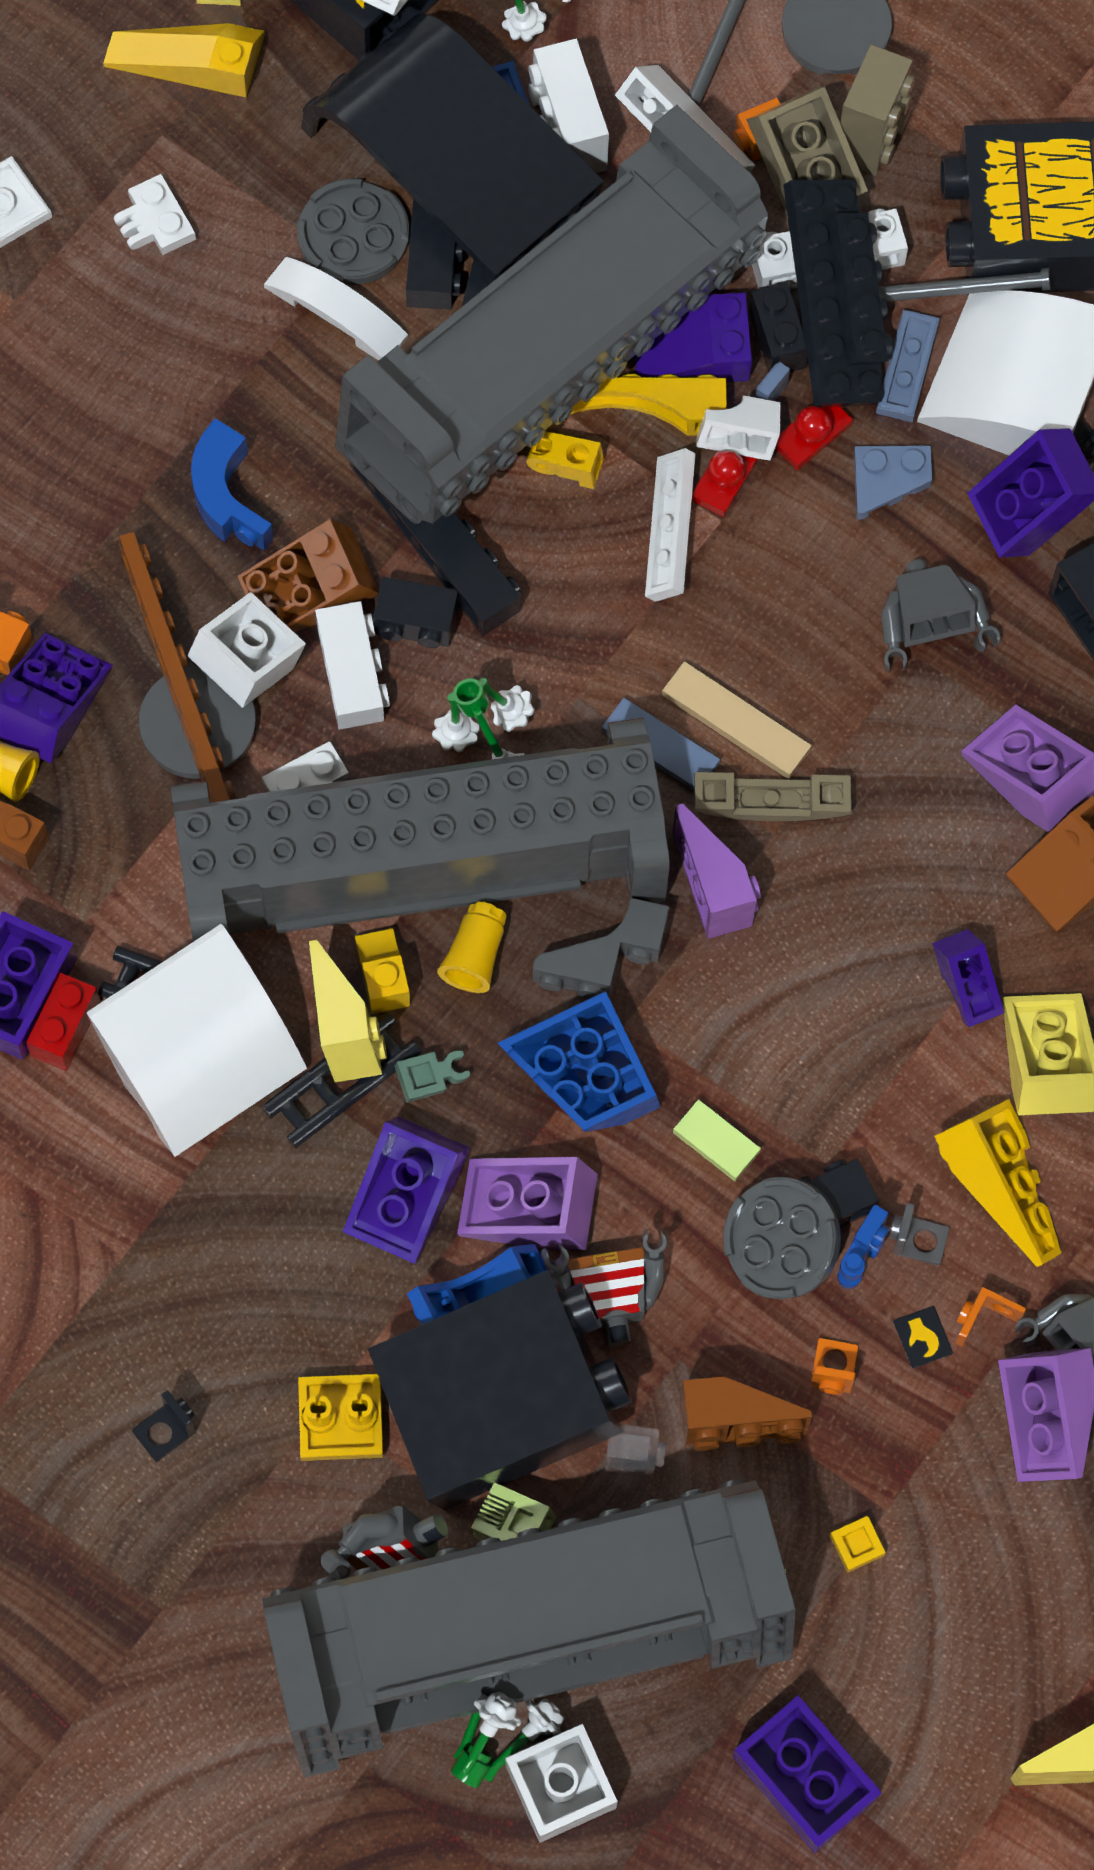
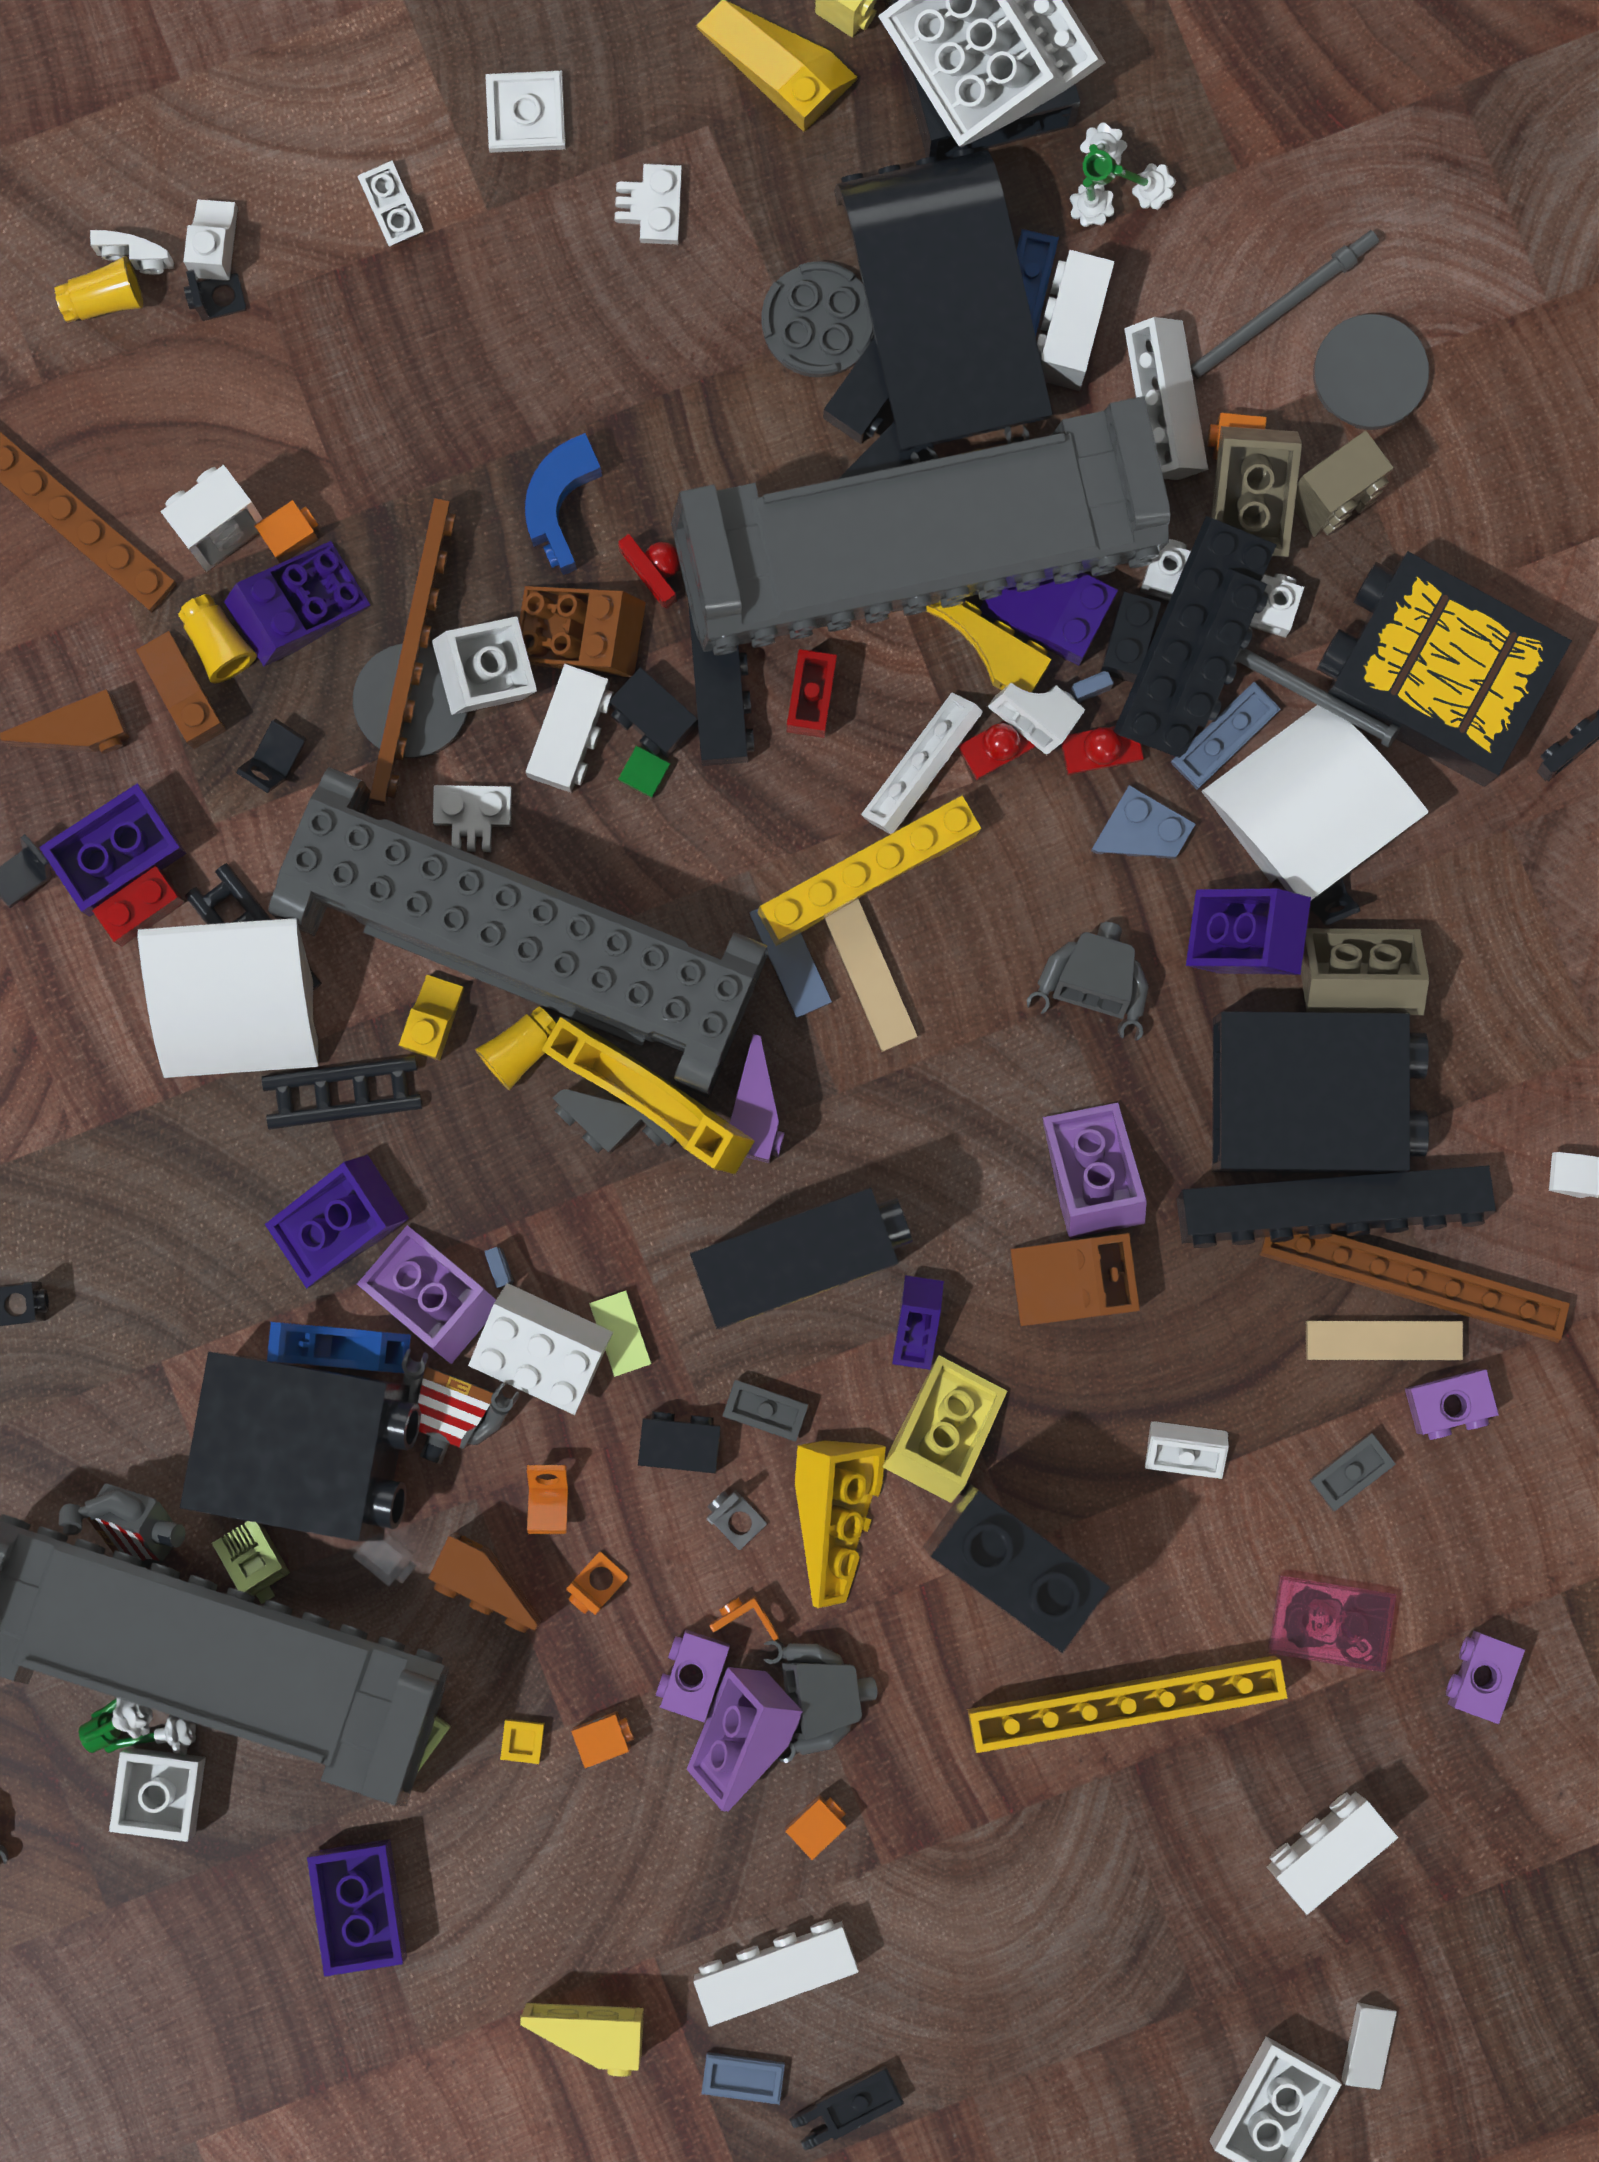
camera: 30 degrees right, 15 degrees up
white slope [264,257,408,360] -> none
yellow plate [298,1374,383,1461] -> none
light yellow slope [309,940,387,1083] -> none
sand green plate [394,1051,470,1103] -> none
plant [432,678,535,760] -> none
blue wedge [498,991,660,1132] -> none
yellow leg [526,432,604,489] -> none
dark tan slope [694,772,851,821] -> none
dark grey tile [723,1177,841,1299] -> none
blue plate [837,1204,890,1289] -> none
black sticker [893,1306,953,1369] -> none
none -> black bracket [236,719,307,793]
none -> white brick [468,1283,613,1415]
none -> sand blue tile [484,1247,514,1288]
none -> orange bracket [527,1465,568,1534]
none -> yellow arch [542,1017,755,1174]
none -> orange brick [571,1711,635,1768]
none -> red tile [618,534,680,609]
none -> green tile [618,746,670,799]
none -> medium lavender brick [656,1630,730,1723]
none -> black brick [690,1188,913,1330]
none -> dark grey plate [723,1379,809,1442]
none -> yellow arch [757,795,981,946]
none -> red brick [787,649,837,738]

